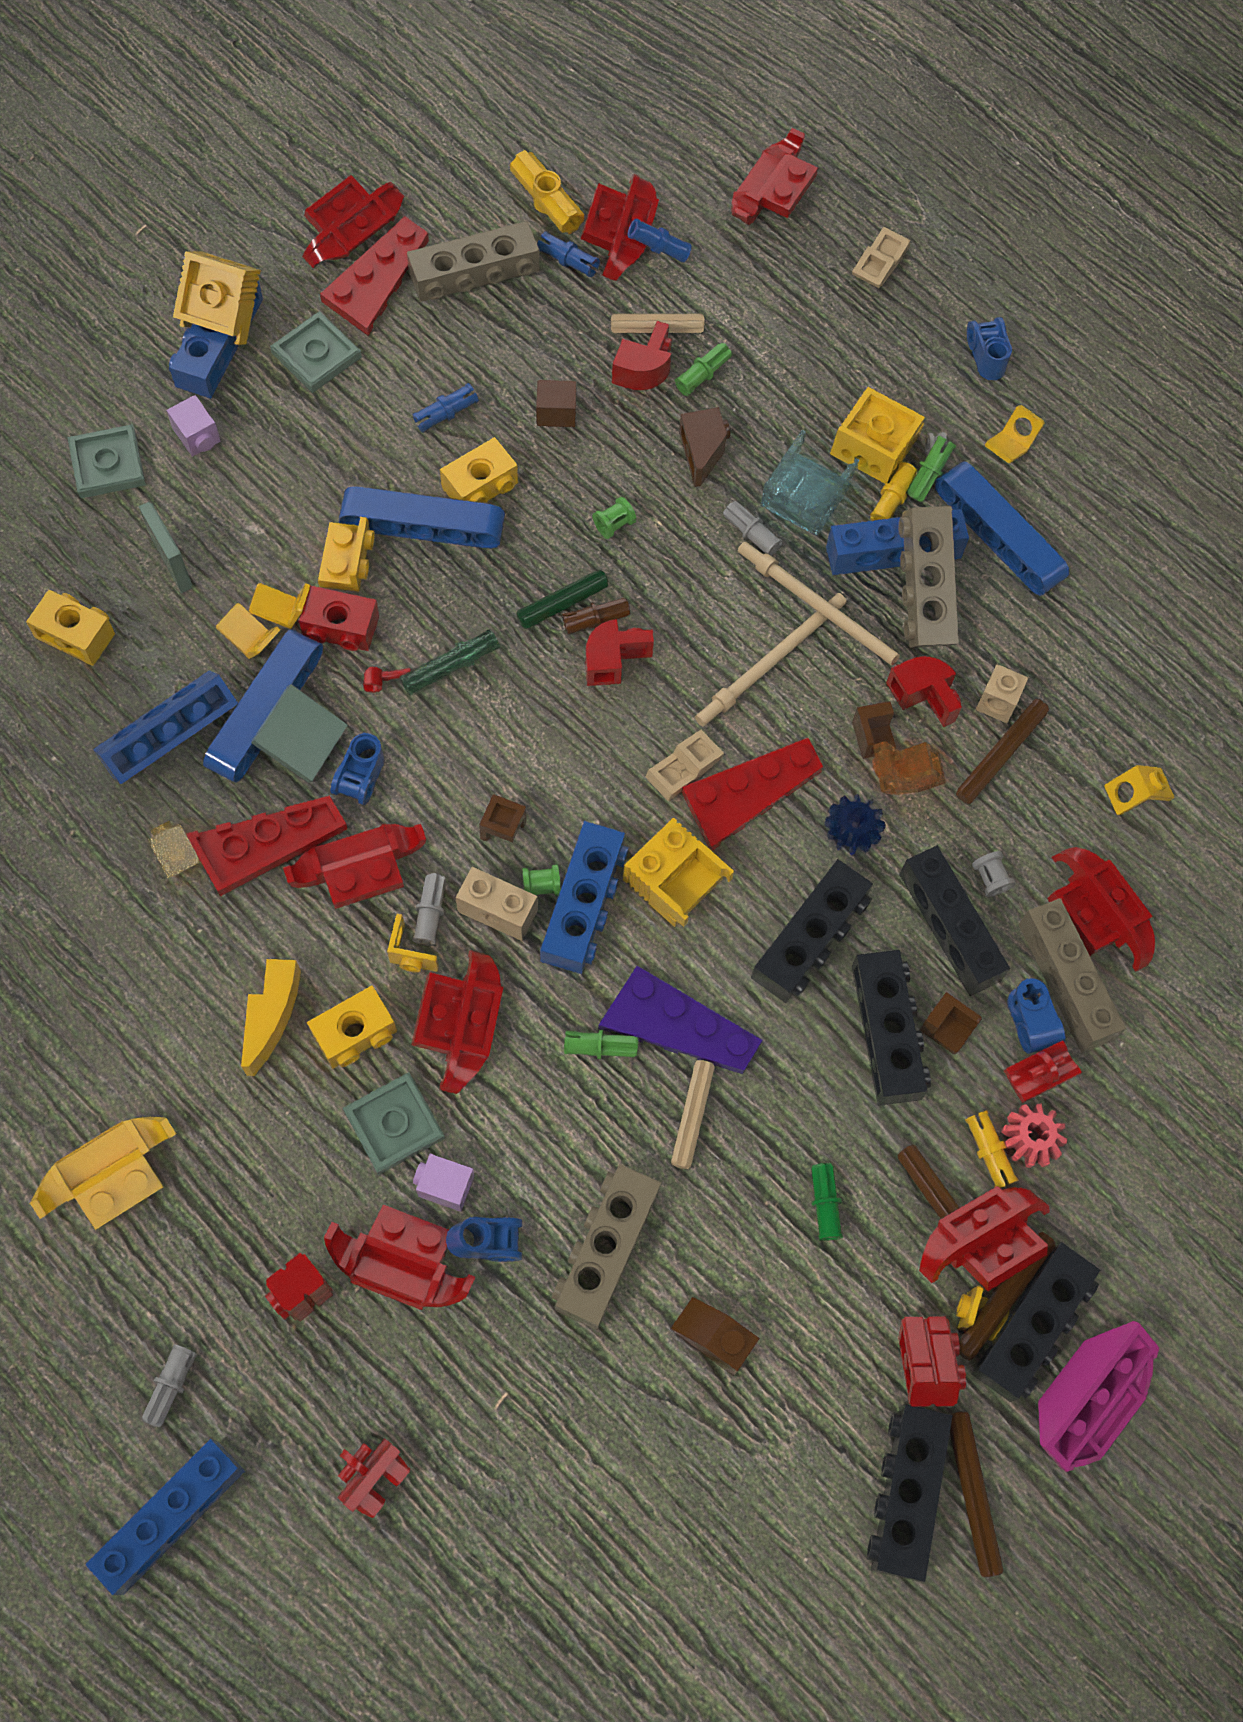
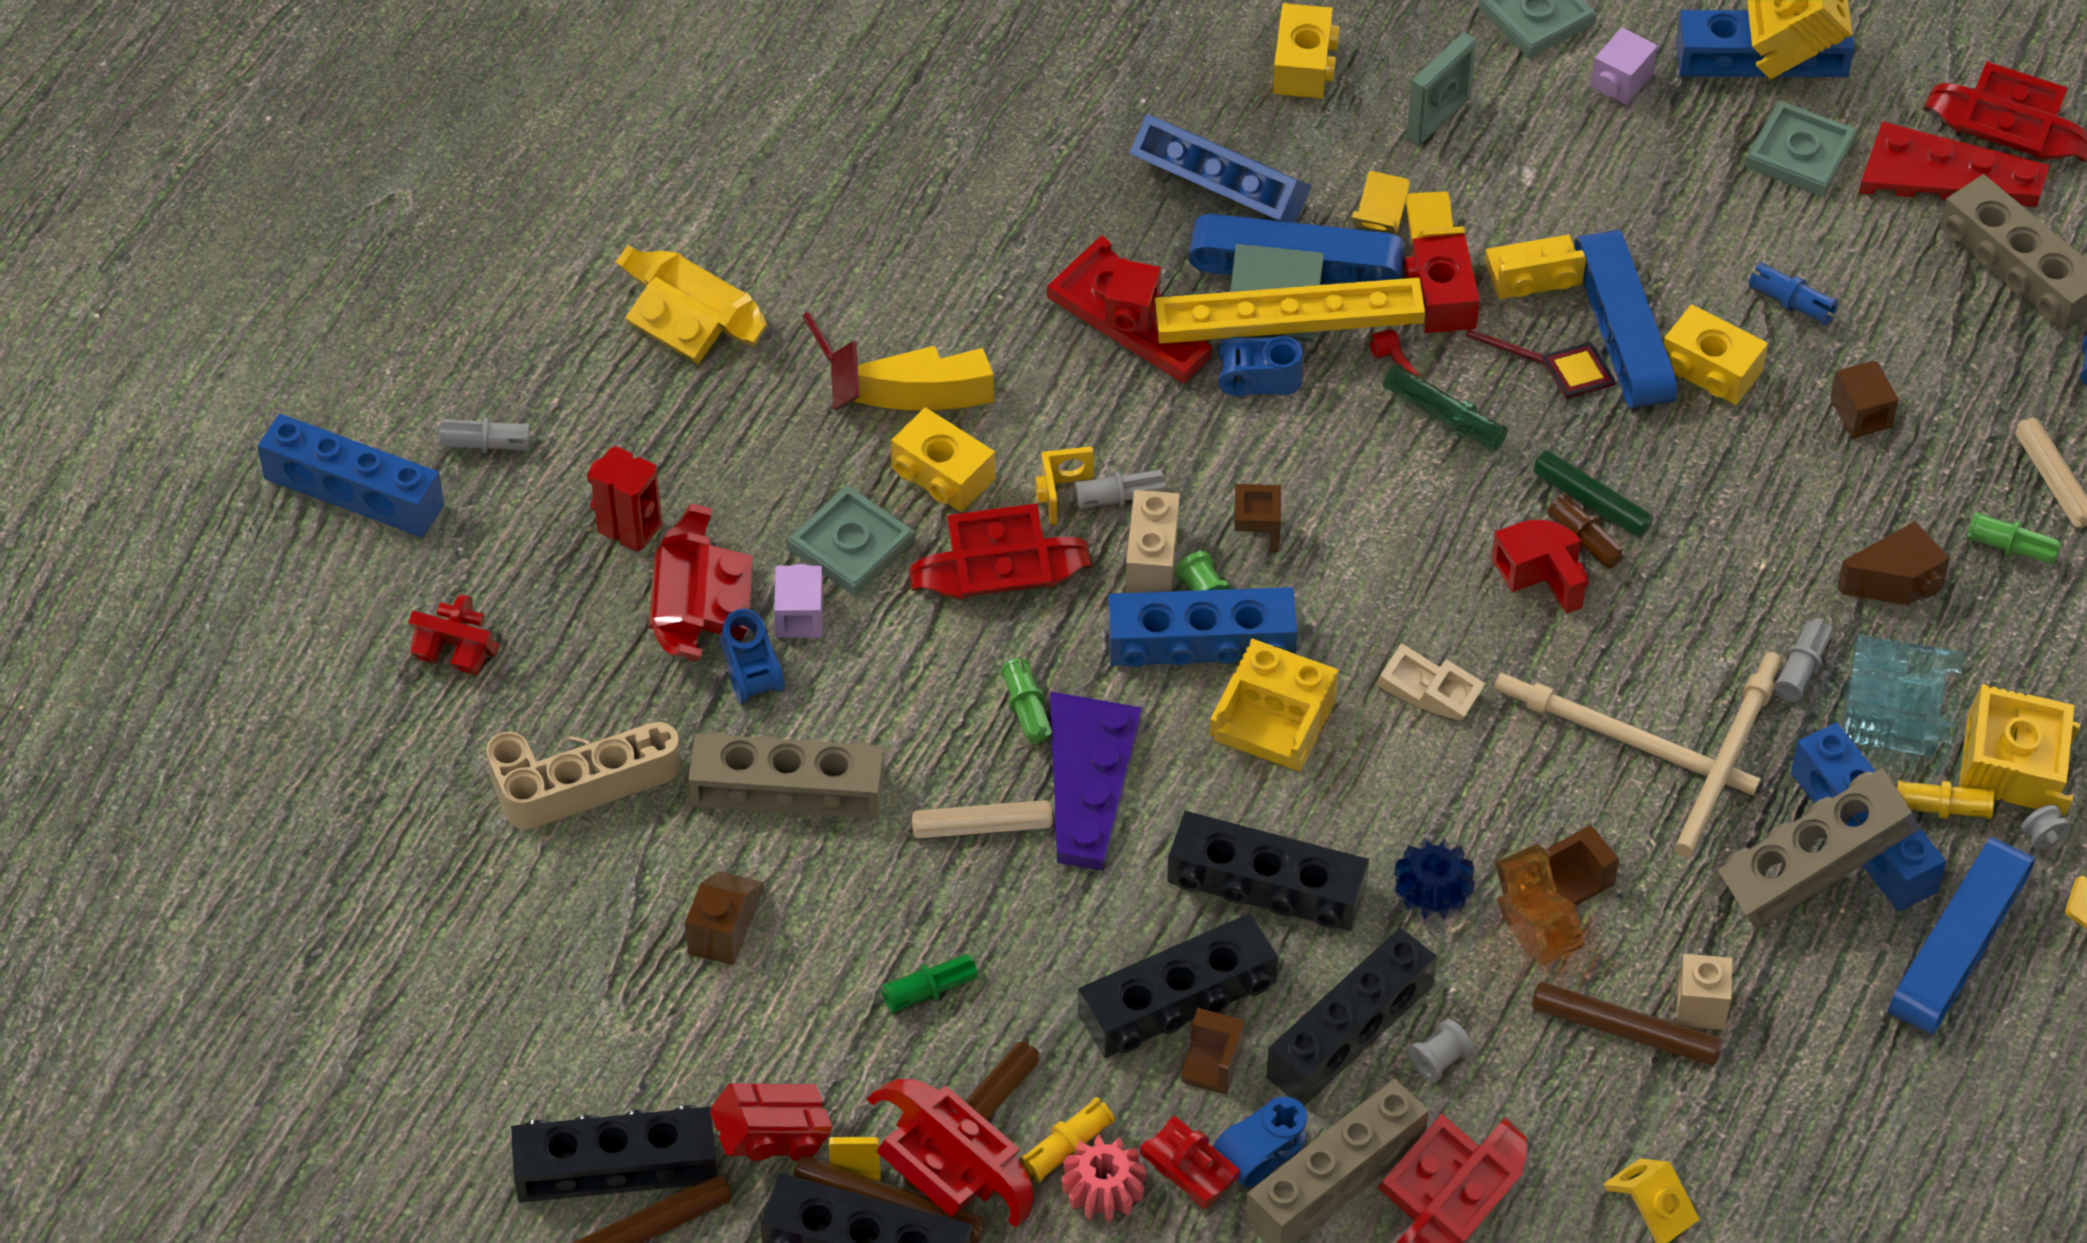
camera: 75 degrees right, 15 degrees down
clear yellow bracket [147,820,200,878] -> none
red plate [283,824,426,909] -> none
bright green bush [592,497,636,539] -> none
red brick [611,321,672,390] -> none
red wing [681,738,823,851] -> none
red brick [886,656,962,727] -> none
bright green axle [907,436,956,502] -> none
none -> tan beam [486,722,681,829]
none -> dark red piece [803,312,860,410]
none -> red brick [1105,258,1161,335]
none -> yellow plate [1155,278,1425,343]
none -> piece [1465,329,1616,399]

